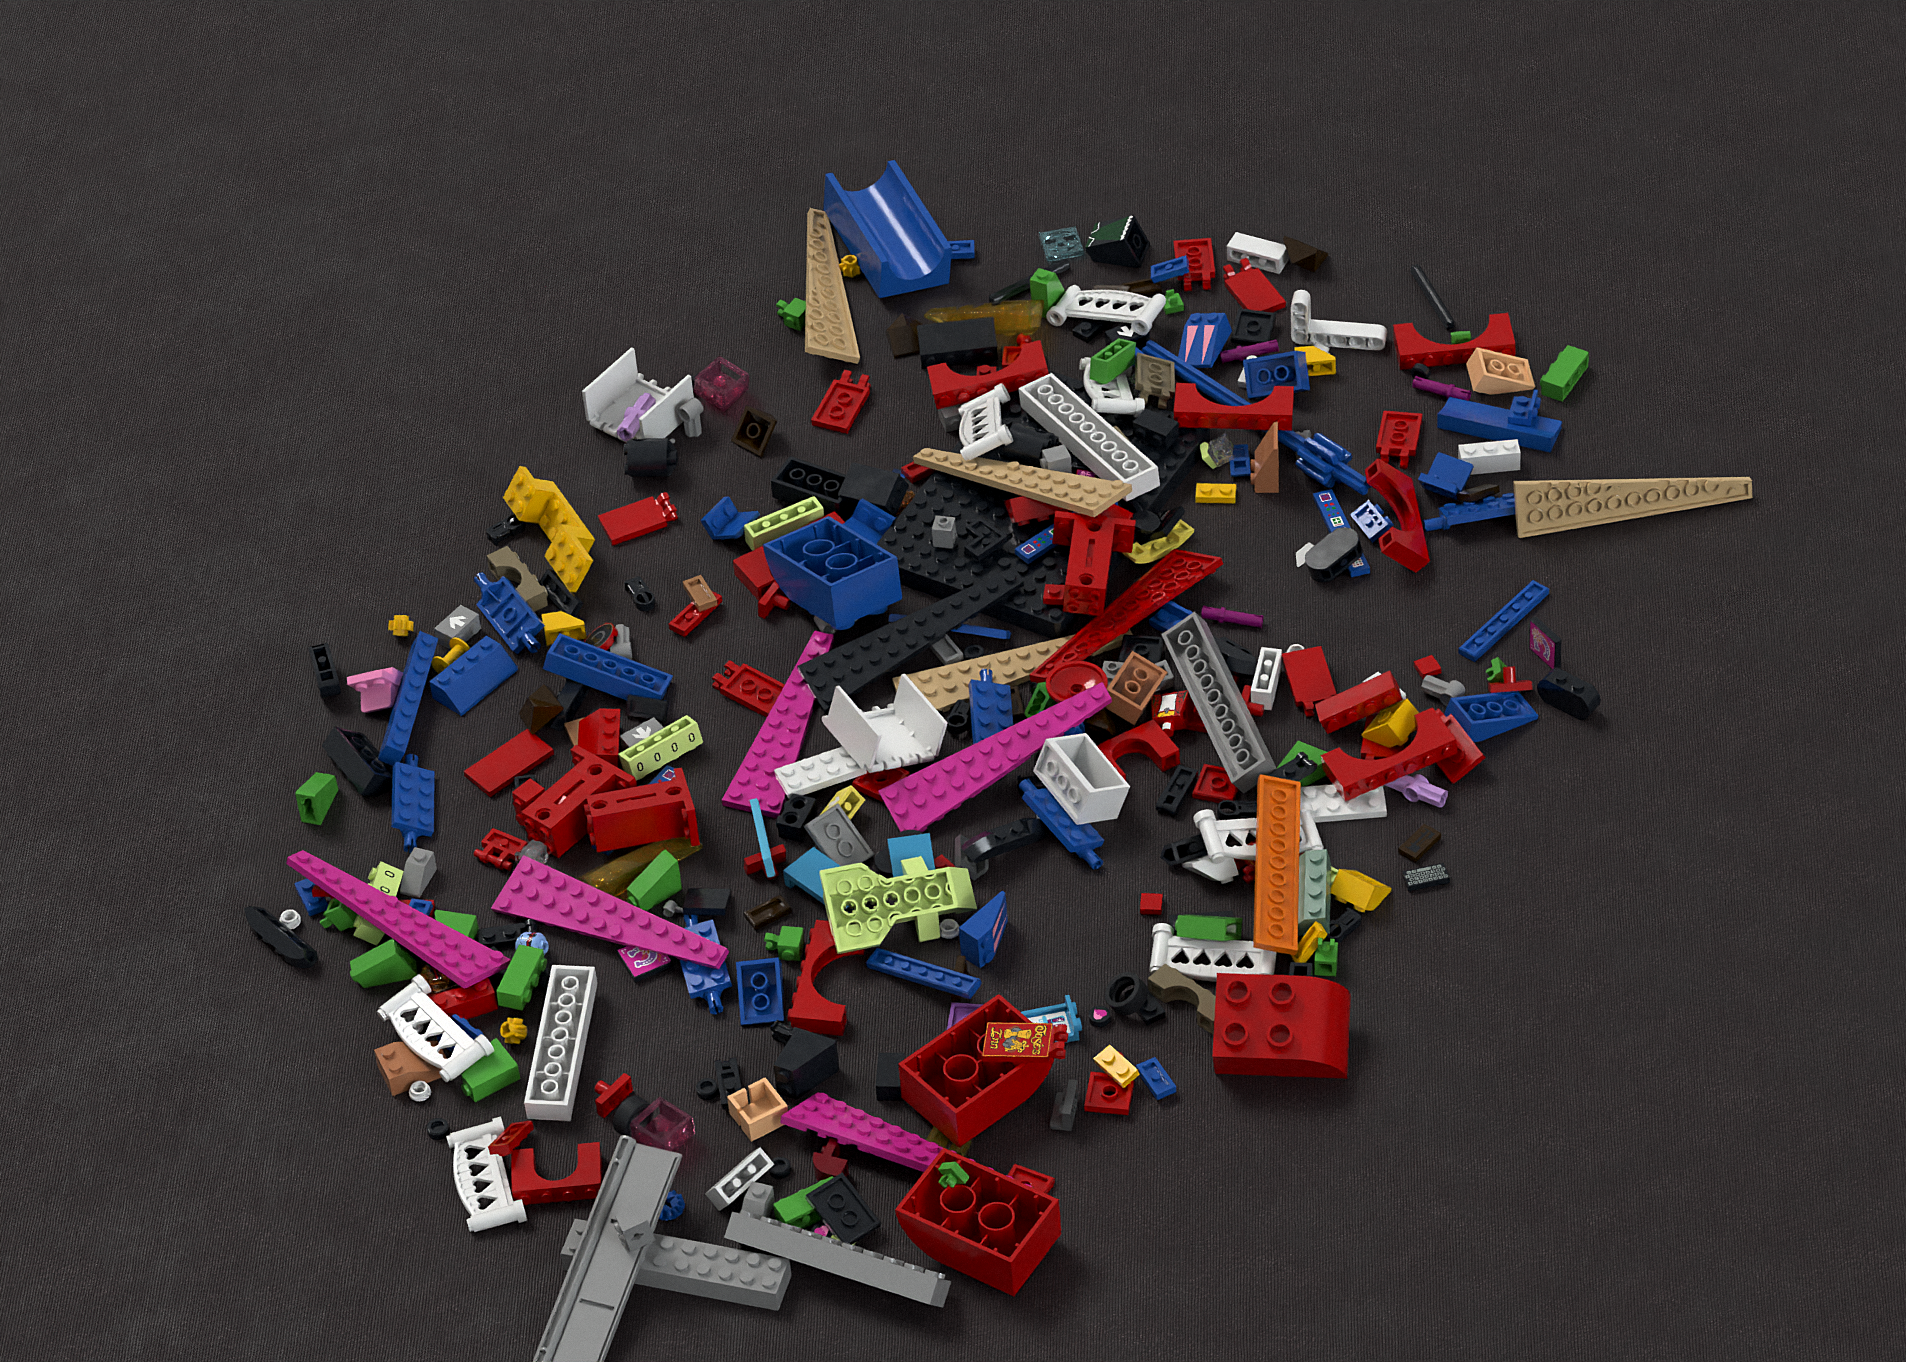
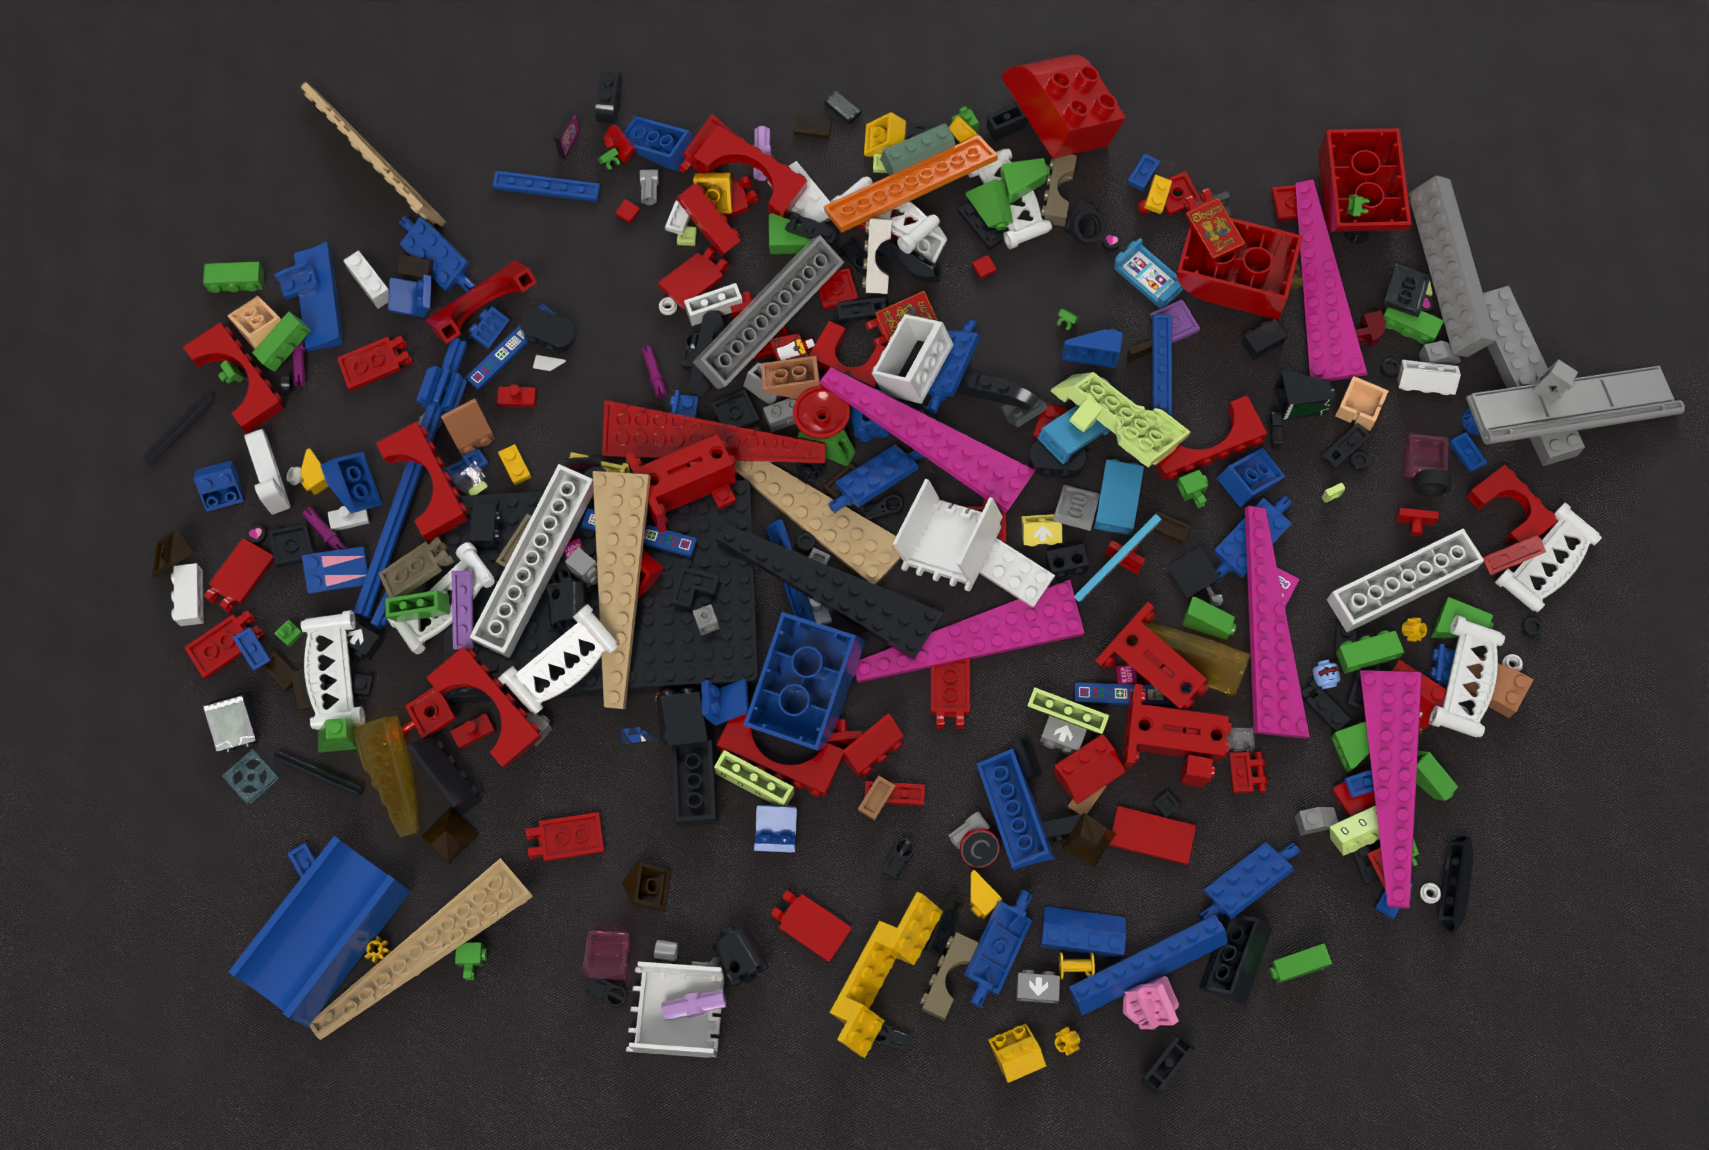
camera: 125 degrees left, 25 degrees up
red tile [901,461,935,484] -> none
none -> blue slope [193,460,244,512]
none -> black tile [246,525,267,545]
none -> bright green brick [252,312,311,372]
none -> medium lavender tile [452,571,474,649]
none -> red tile [497,385,537,407]
none -> red slope [843,713,904,778]
none -> arch [863,217,892,294]
none -> red tile [865,291,938,347]
none -> yellow slope [988,1023,1046,1083]
none -> bright green slope [1000,158,1050,204]
none -> bright green tile [1057,309,1080,330]
none -> yellowish green tile [1322,483,1345,503]

